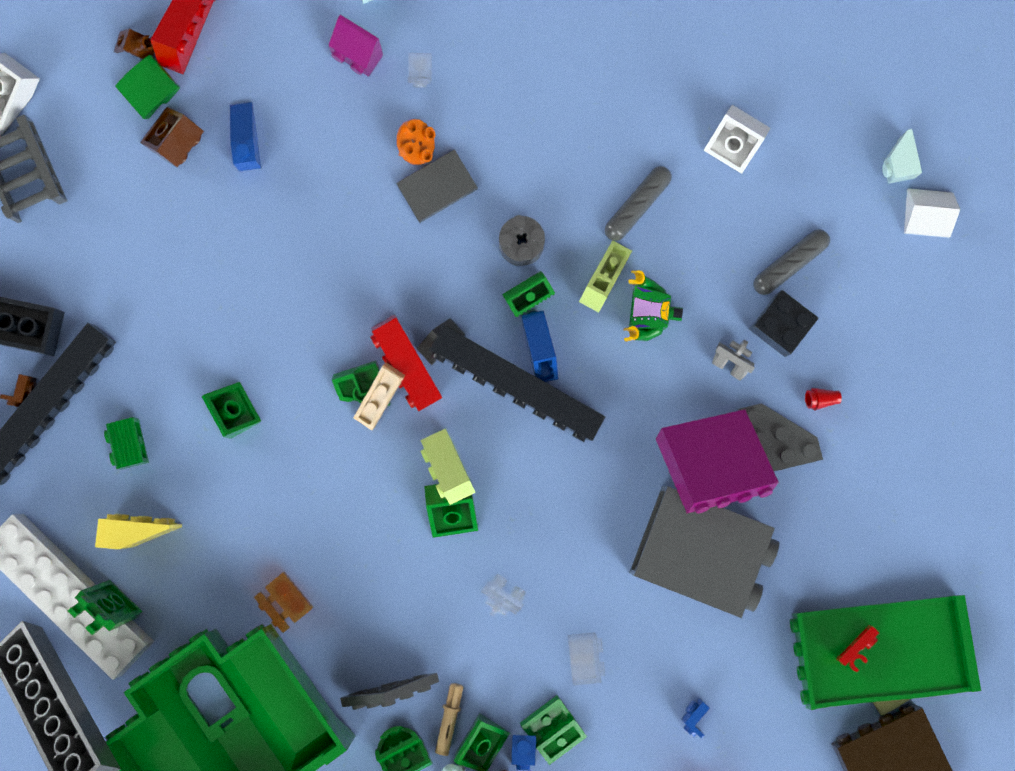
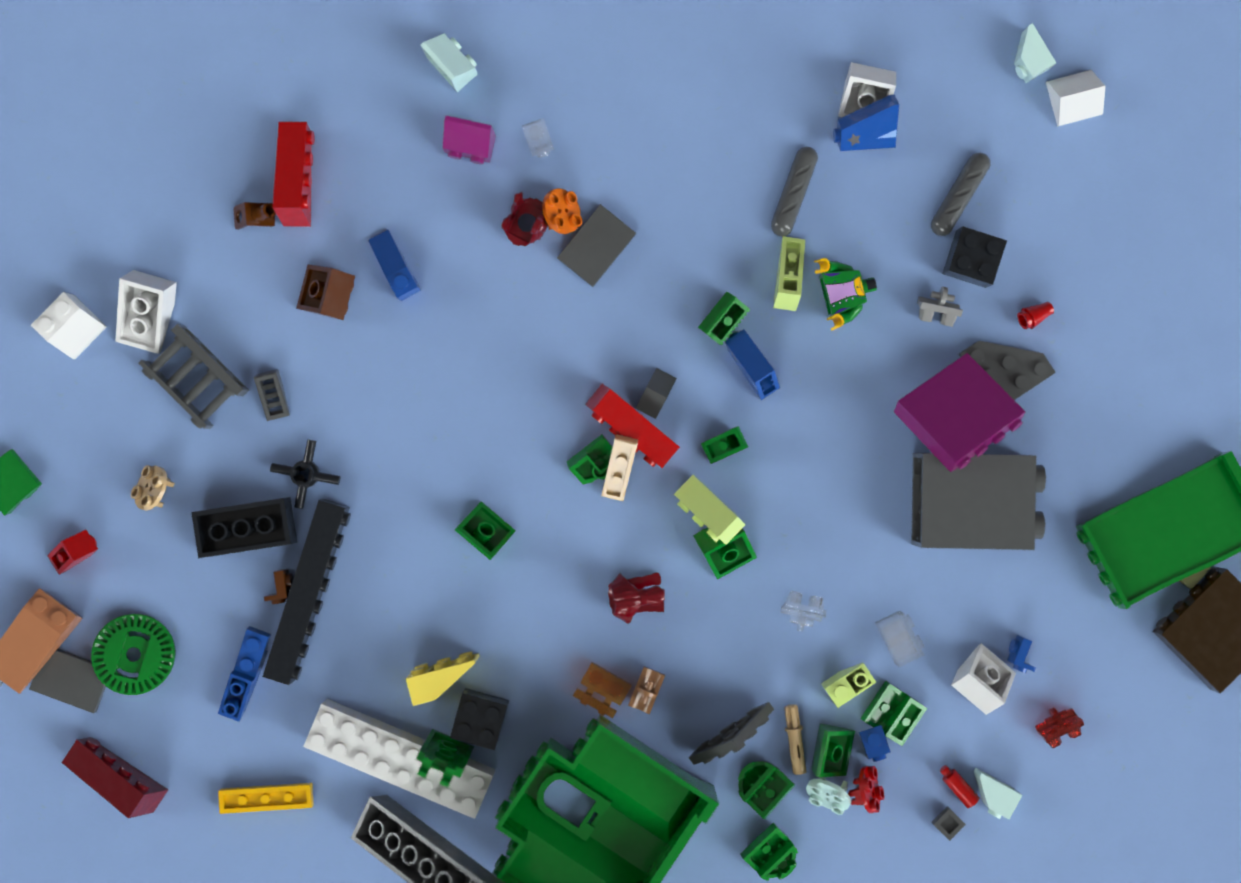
camera: 25 degrees left, 5 degrees up
green brick [104,417,149,470] -> none
green slope [115,55,180,119] -> none
black brick [428,325,606,442] -> none
flat silver brick [499,215,545,266] -> none
red plate [836,625,879,672] -> none
none -> dark grey slope [254,369,290,421]
none -> black bar [270,439,341,509]
none -> black brick [450,688,509,750]
none -> dark red piece [501,192,548,246]
none -> dark red piece [608,572,665,624]
none -> medium nougat hips [628,666,665,714]
none -> green slope [701,426,748,464]
none -> yellowish green slope [821,662,877,708]
none -> blue slope [833,94,899,151]
none -> white slope [951,643,1016,715]

